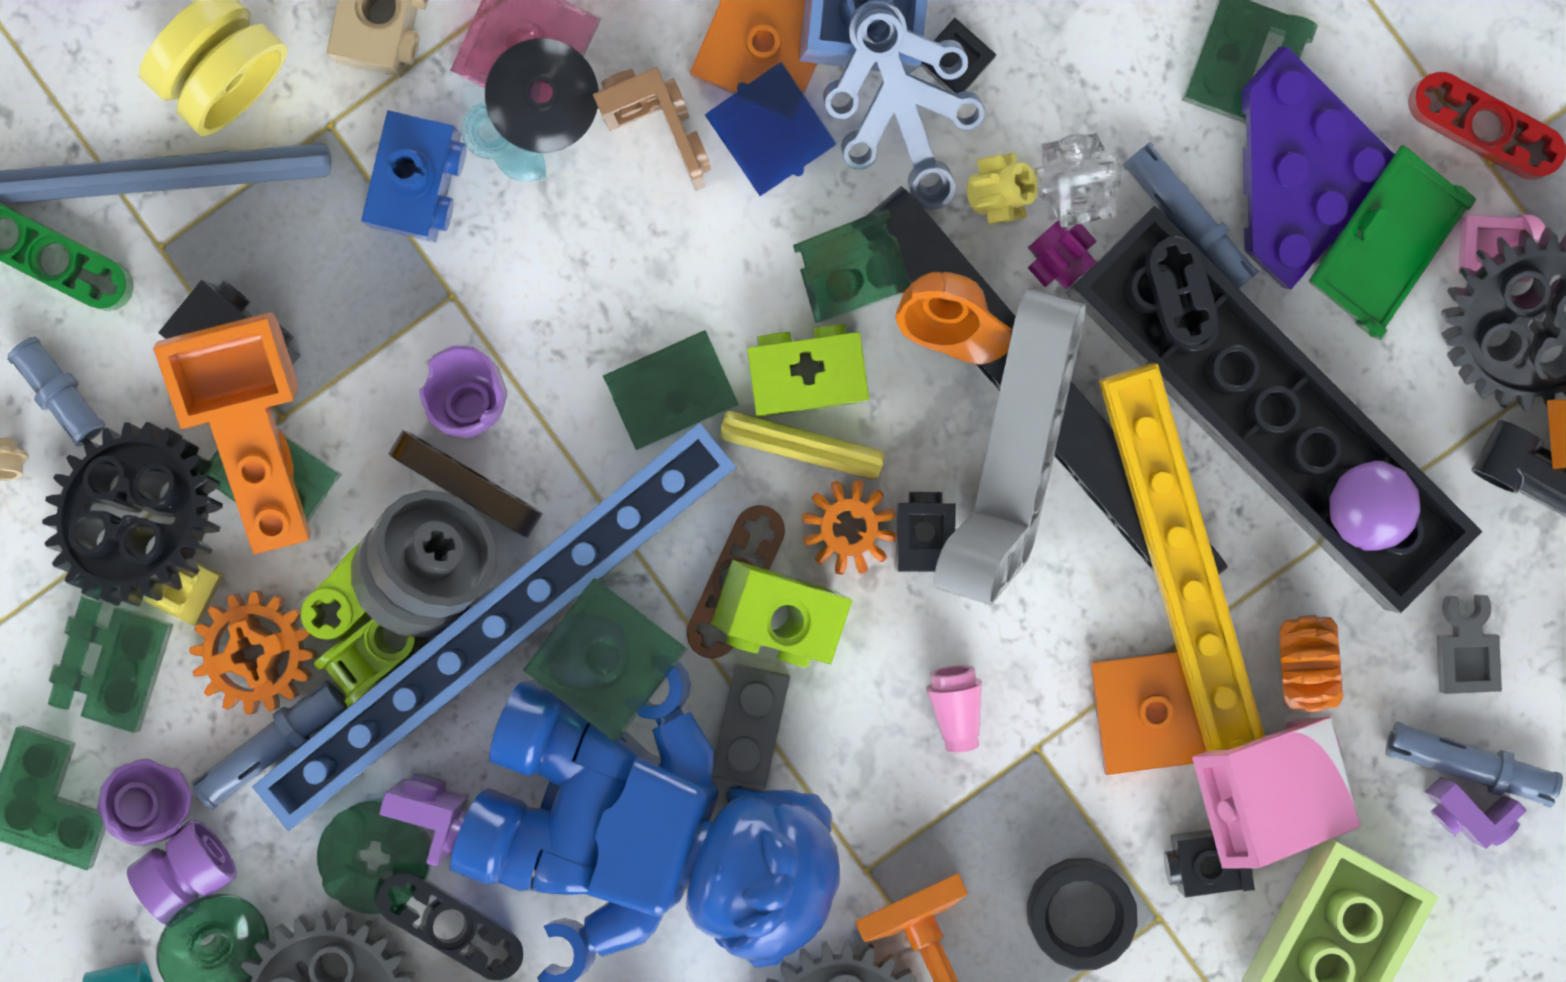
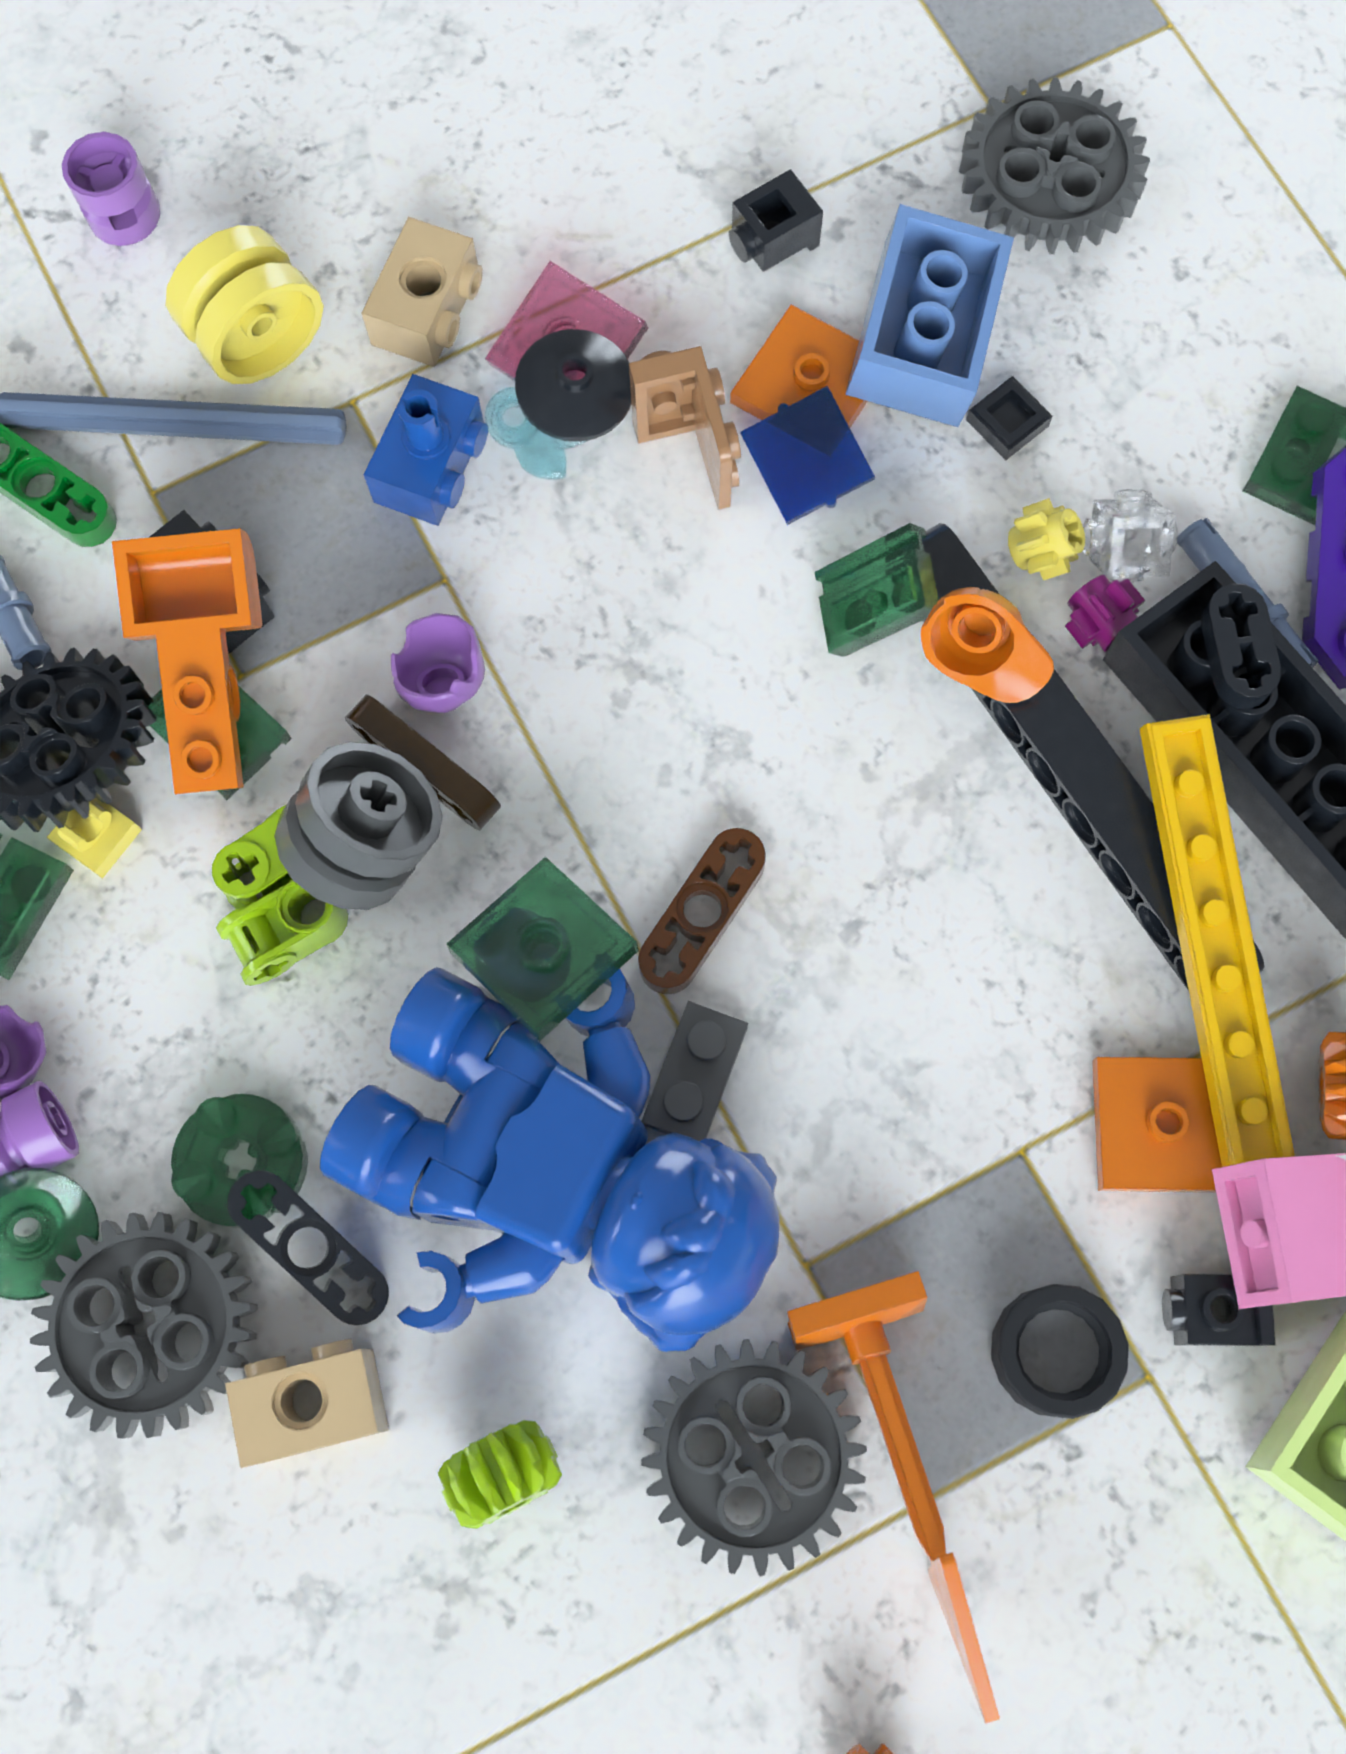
camera: 10 degrees right, 15 degrees down
orange gear [189,590,318,715] -> none
sand blue pin [192,680,347,810] -> none
medium blue brick [252,422,737,831] -> none
medium lavender bracket [379,774,468,867] -> none
clear green plate [603,330,739,451] -> none
lime brick [711,559,853,668] -> none
light yellow axle [720,411,885,480] -> none
lime brick [747,324,870,418] -> none
orange gear [802,480,897,575] -> none
plant [823,0,985,210] -> none
black brick [896,492,956,572] -> none
bright pink cone [926,665,982,752] -> none
light grey beam [934,289,1086,605] -> none

